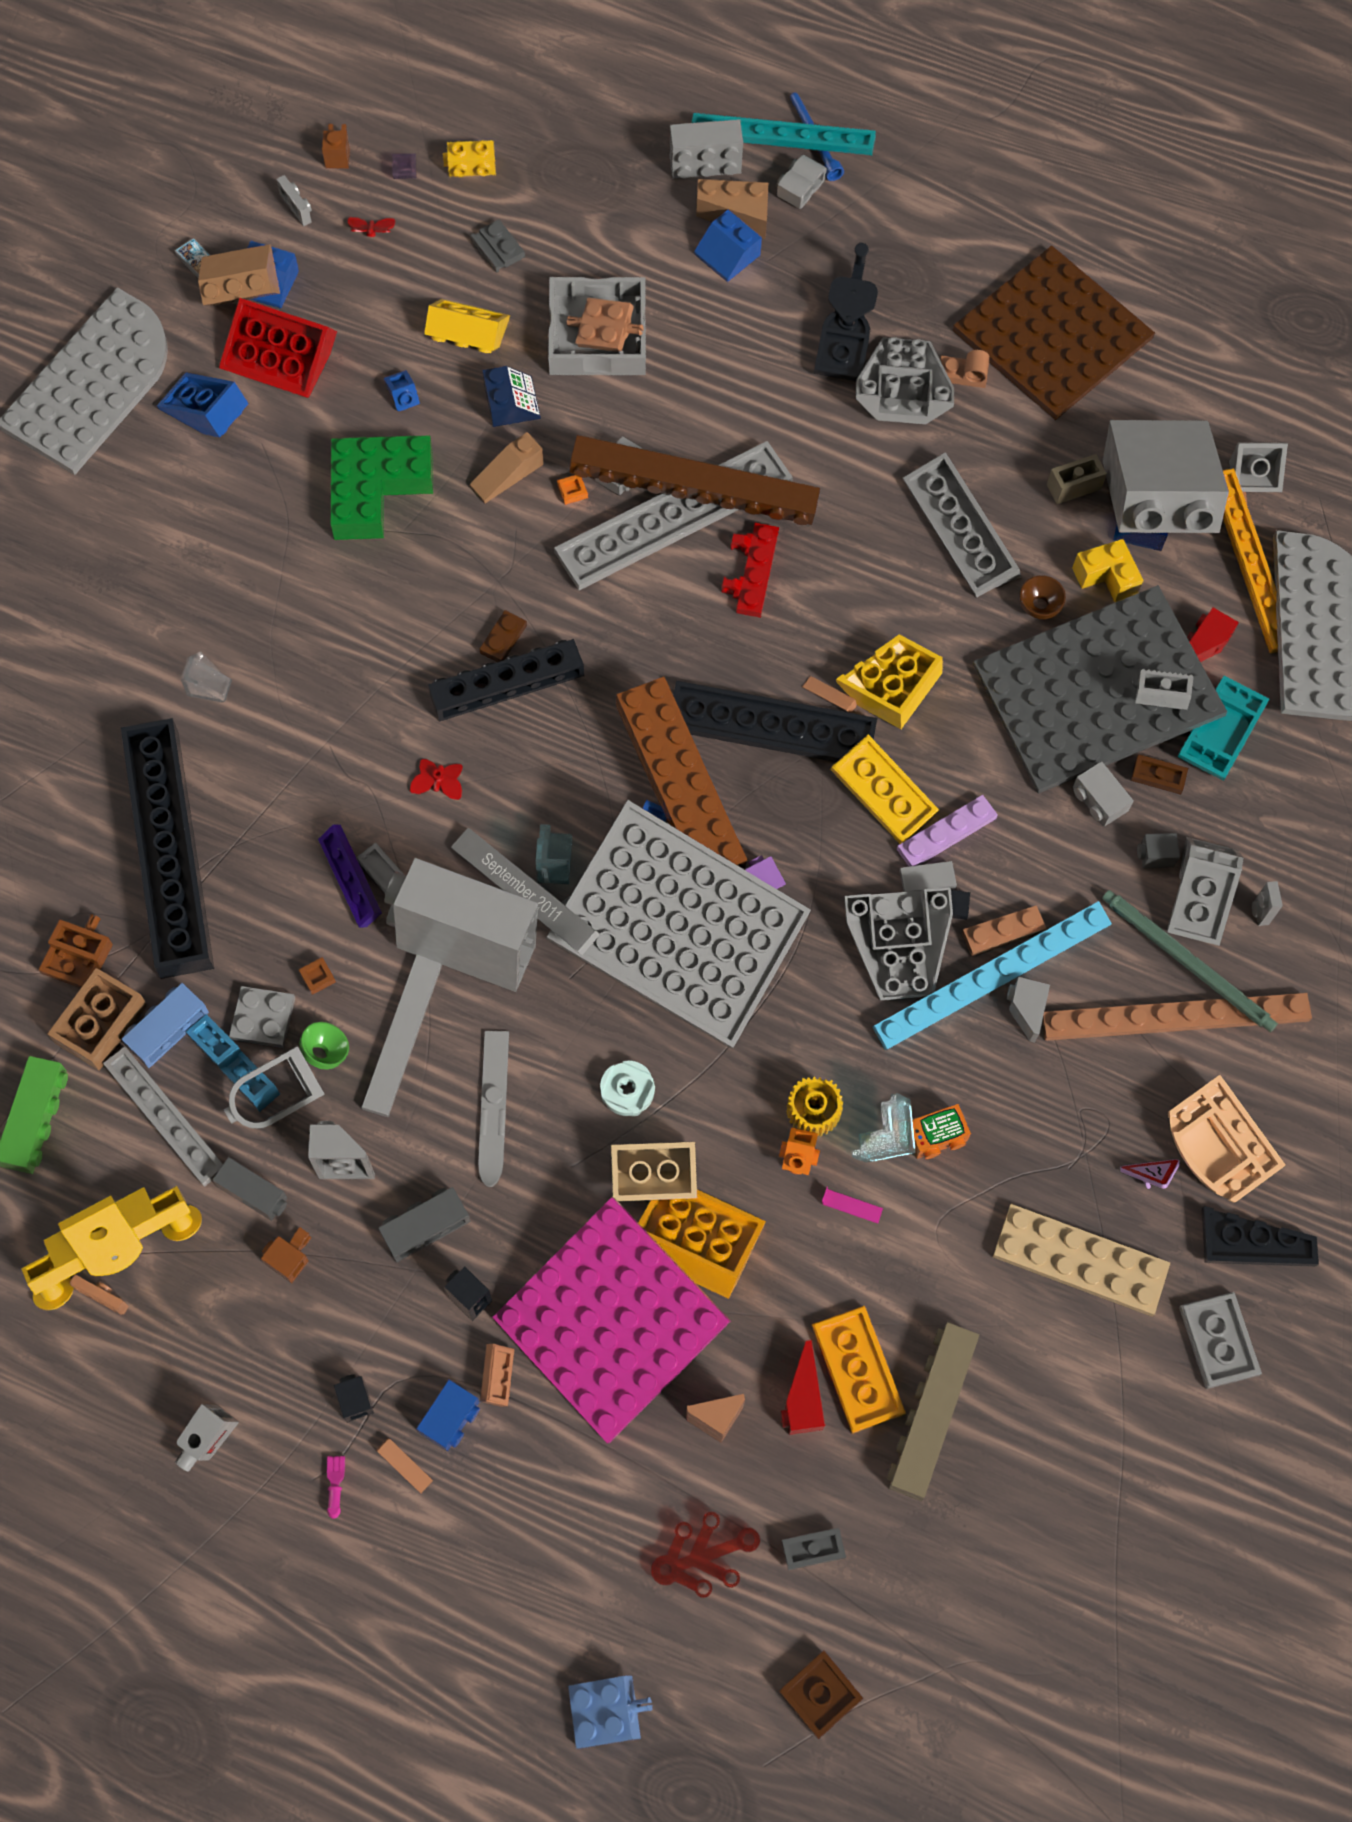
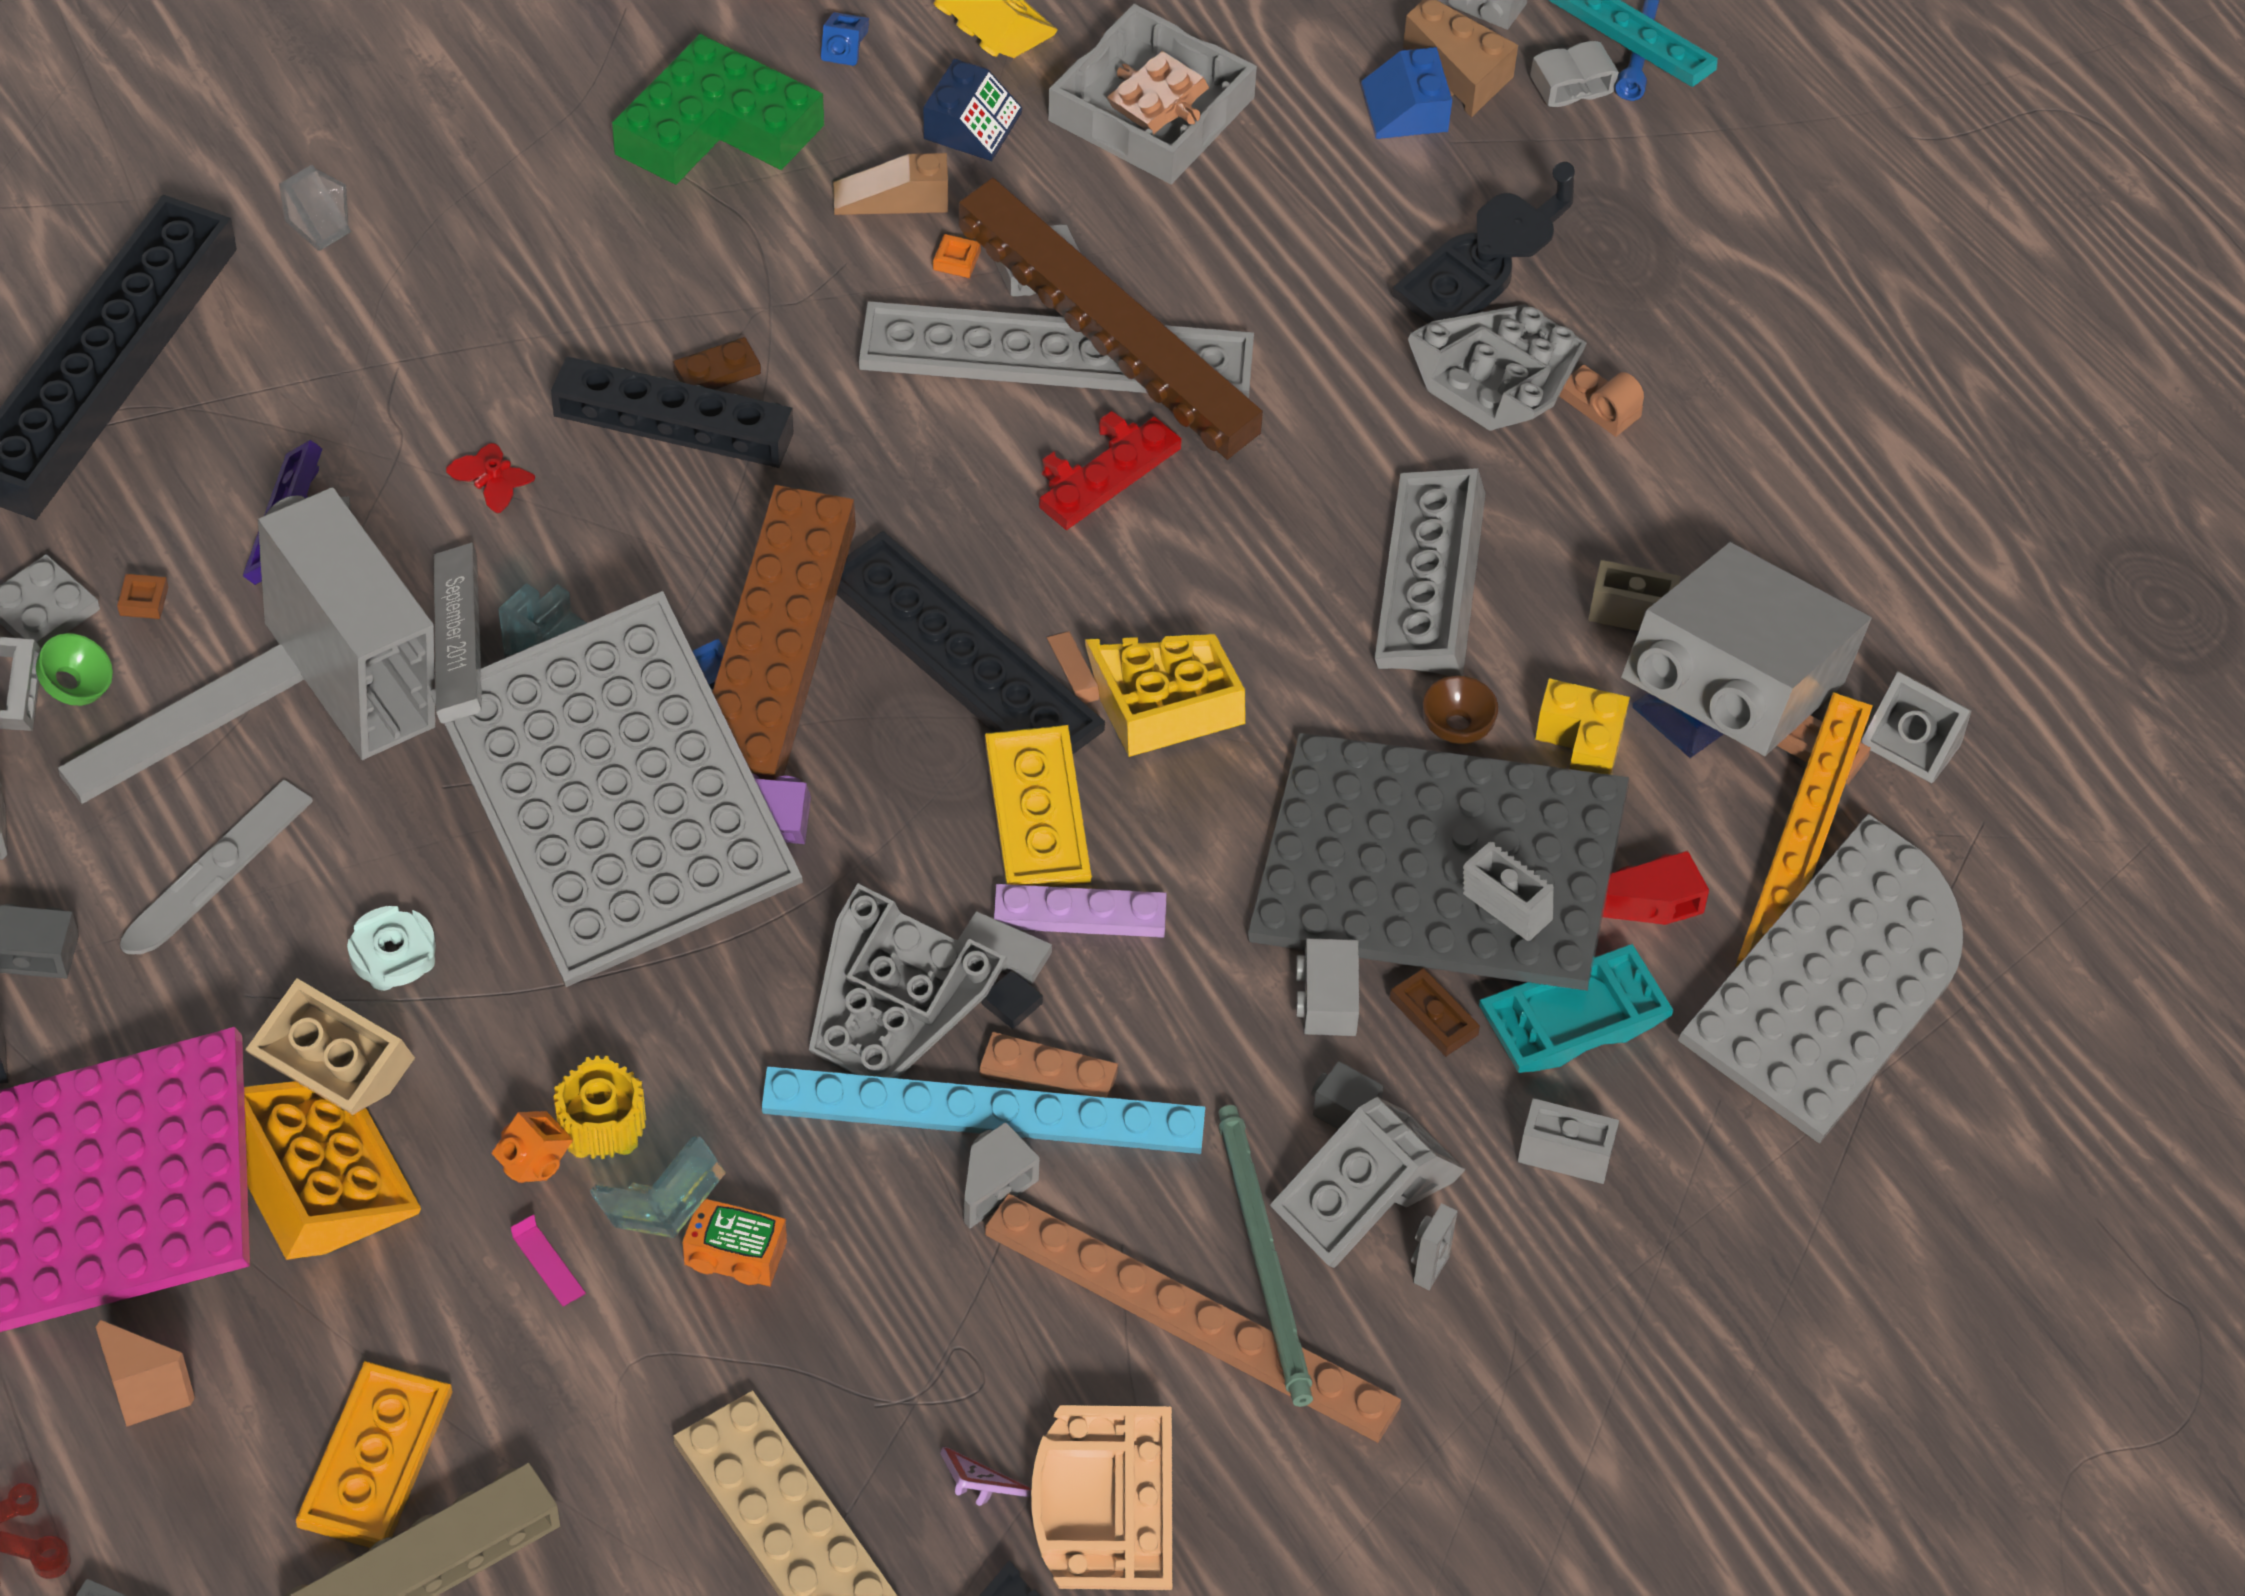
camera: 35 degrees right, 15 degrees down
red slope [781,1340,825,1435] -> none
reddish brown plate [952,245,1155,421] -> none
none -> light grey panel [1518,1098,1619,1184]

